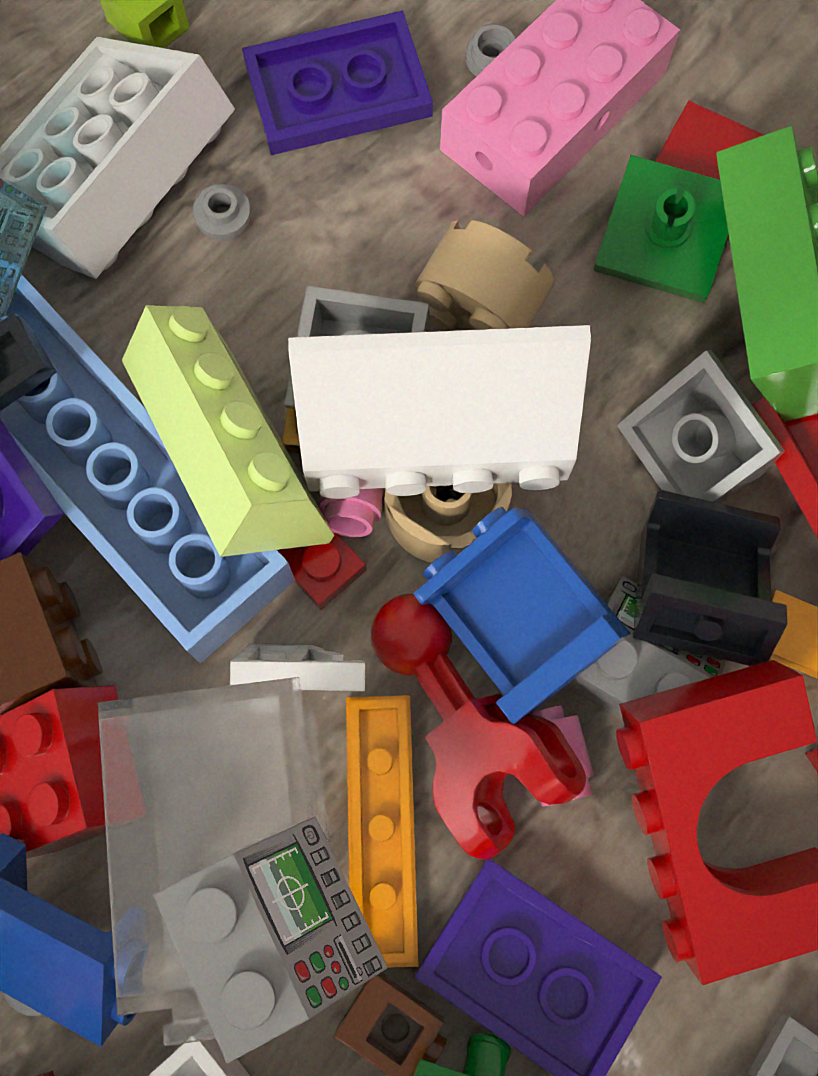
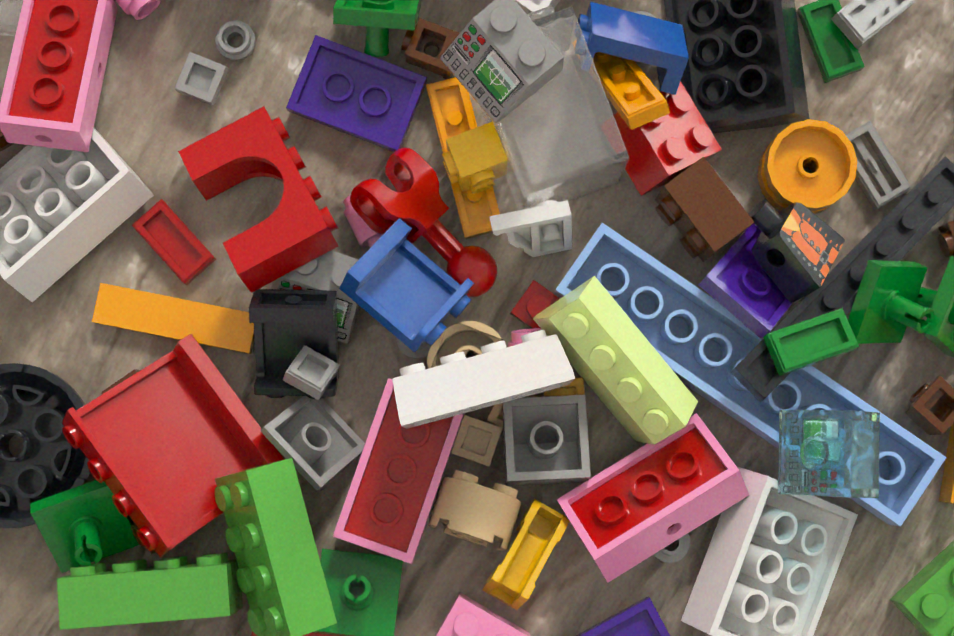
camera: 170 degrees right, 10 degrees up
none -> light grey tile [283,345,340,400]
none -> red brick [333,378,465,564]
none -> yellow brick [442,121,508,194]
none -> yellow piece [482,499,570,610]
none -> brick [556,413,749,583]
none -> light orange tile [572,41,670,130]

